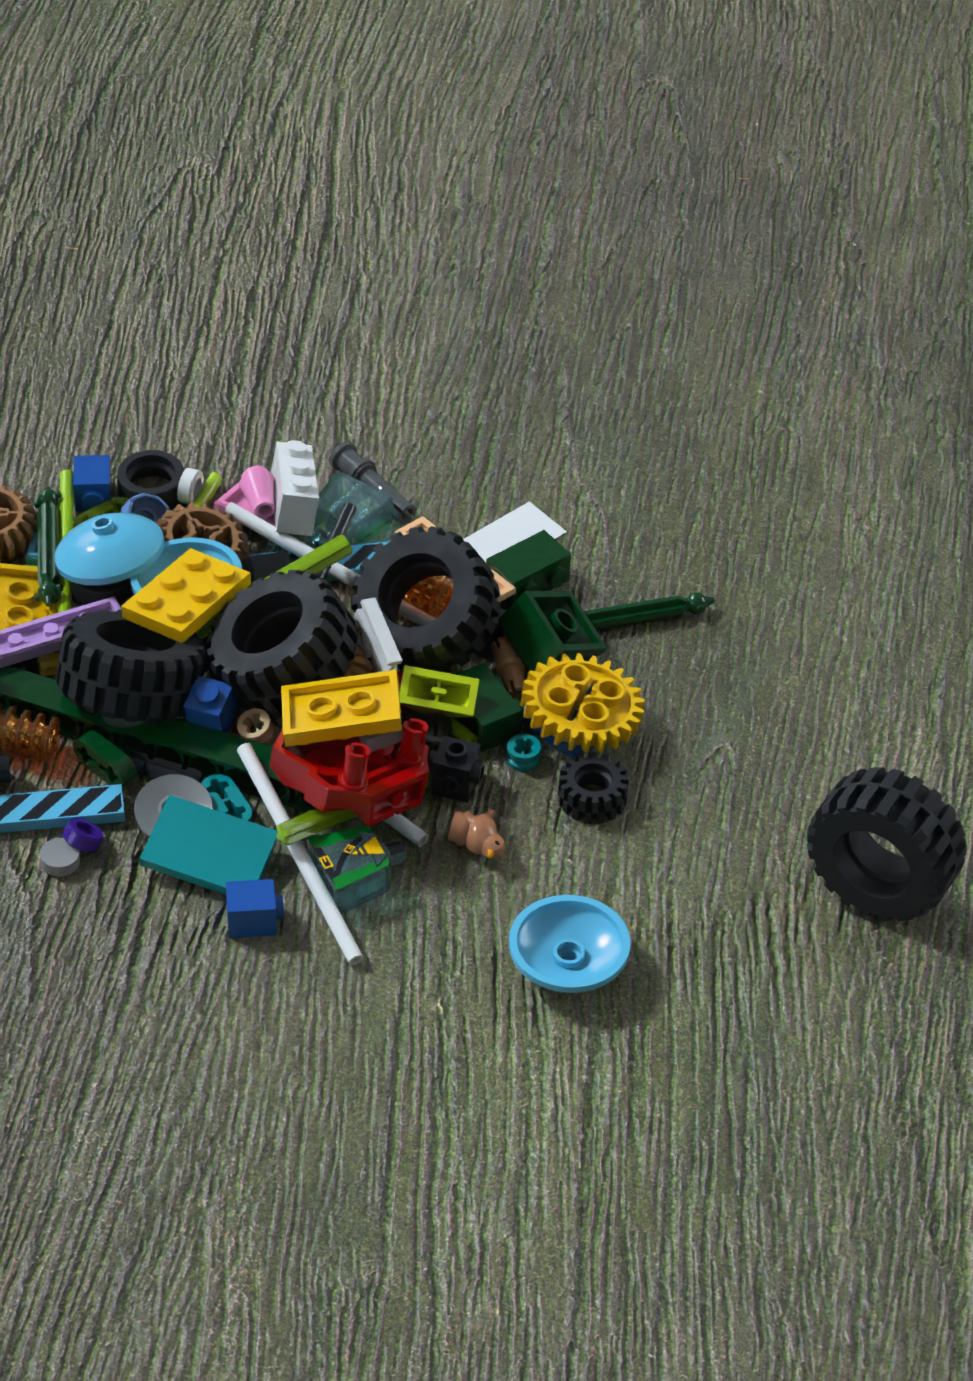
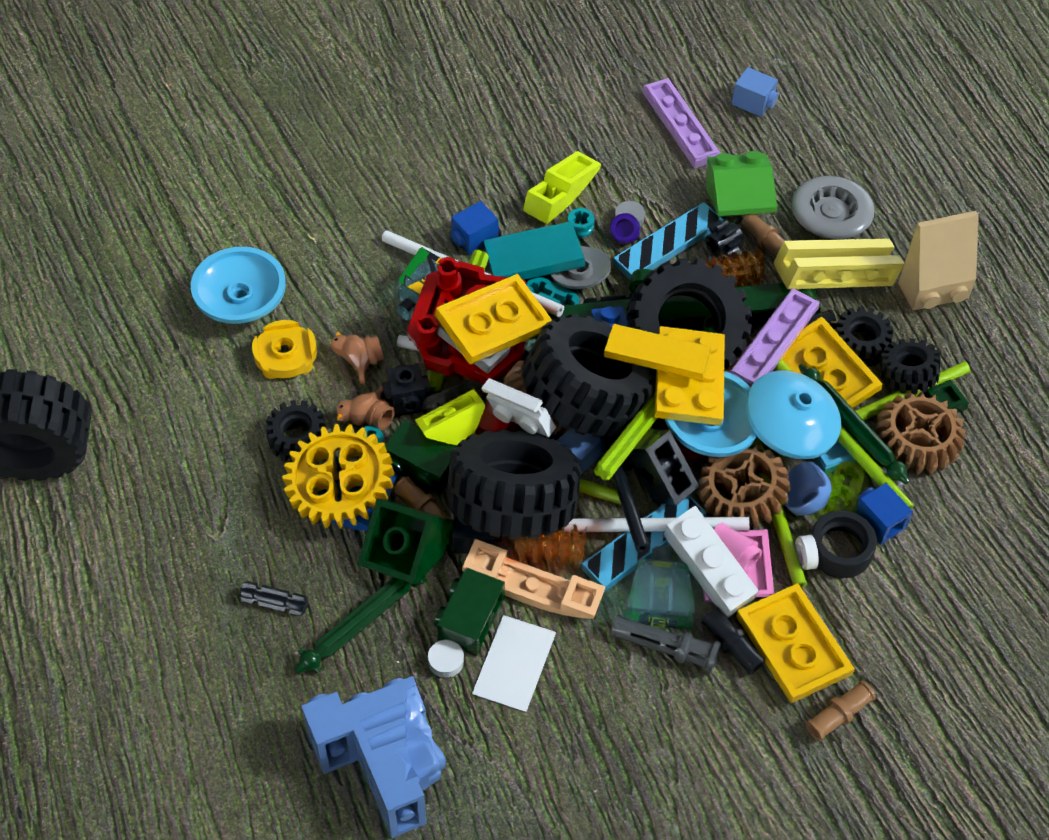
camera: 150 degrees right, 10 degrees up
none -> black axle [239,581,308,616]
none -> yellow plate [252,320,317,379]
none -> medium blue brick [301,676,446,838]
none -> nougat animal [336,386,395,431]
none -> white tile [428,640,464,678]
none -> neon yellow slope [523,151,601,224]
none -> teal bush [568,208,594,238]
none -> yellow tile [604,324,711,380]
none -> black pin [701,607,766,675]
none -> yellow plate [736,583,855,704]
none -> medium nougat pin [805,680,876,741]

